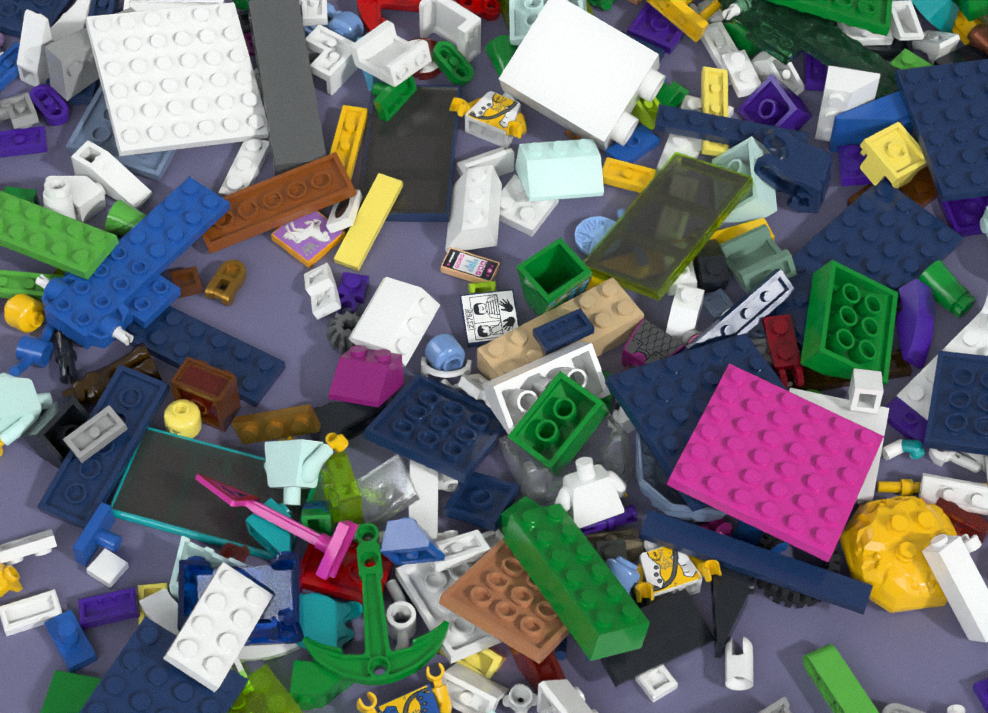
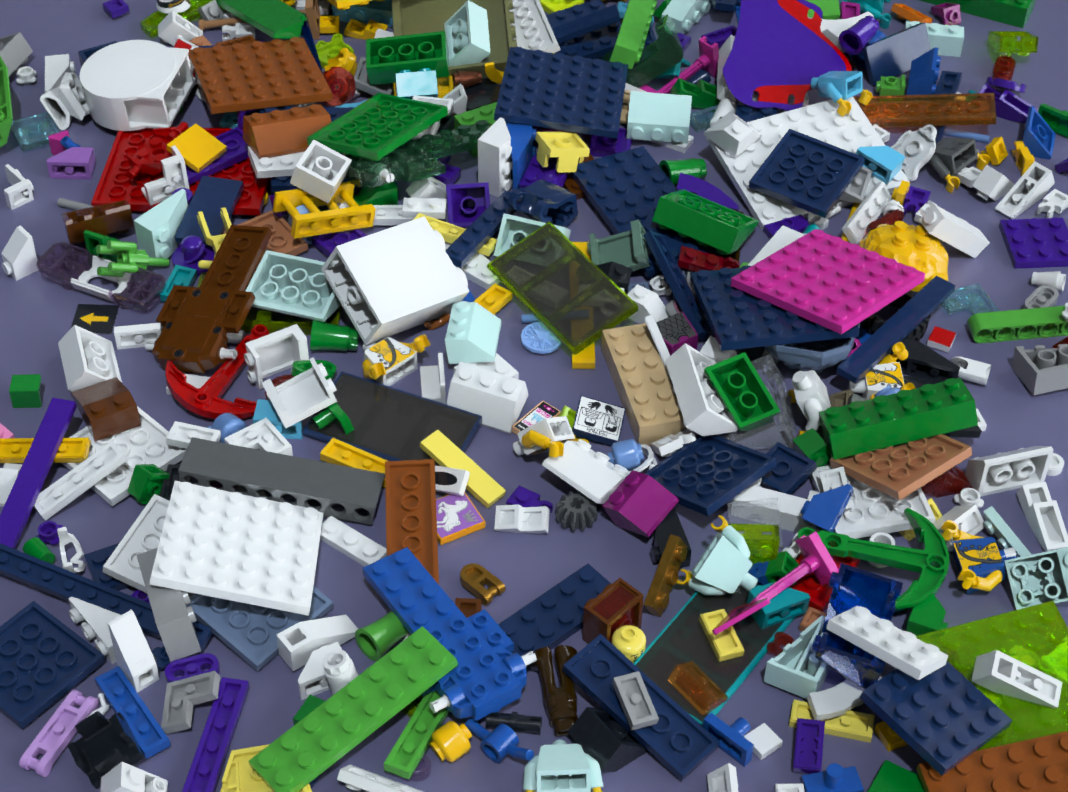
camera: 70 degrees left, 10 degrees down
green slope [516,237,593,316] -> none
dark blue plate [532,308,595,355] -> none
white brick [849,369,883,414] -> none
none -> torso [513,416,590,457]
none -> white tile [645,314,672,382]
none -> clear orange slope [668,661,728,715]
none -> light yellow tile [699,609,745,662]
none -> red tile [927,326,957,353]
none -> clear light blue plate [941,283,1000,315]

